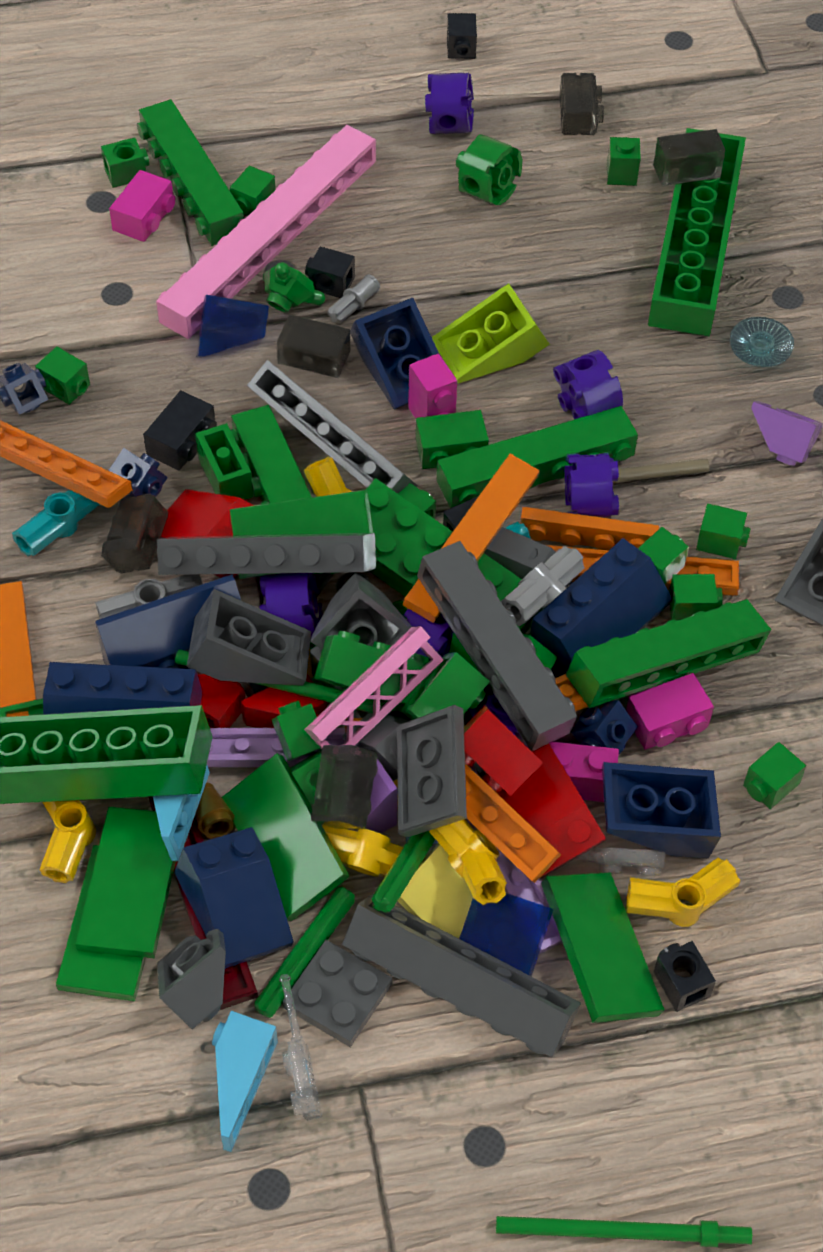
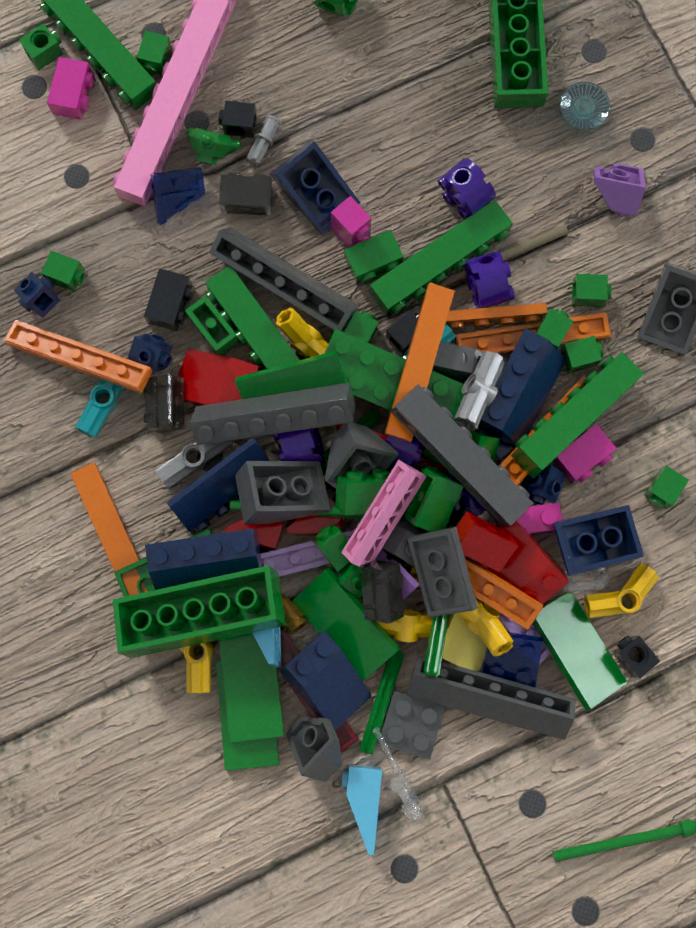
camera: 15 degrees left, 25 degrees up
lime slope [432,283,550,384] -> none

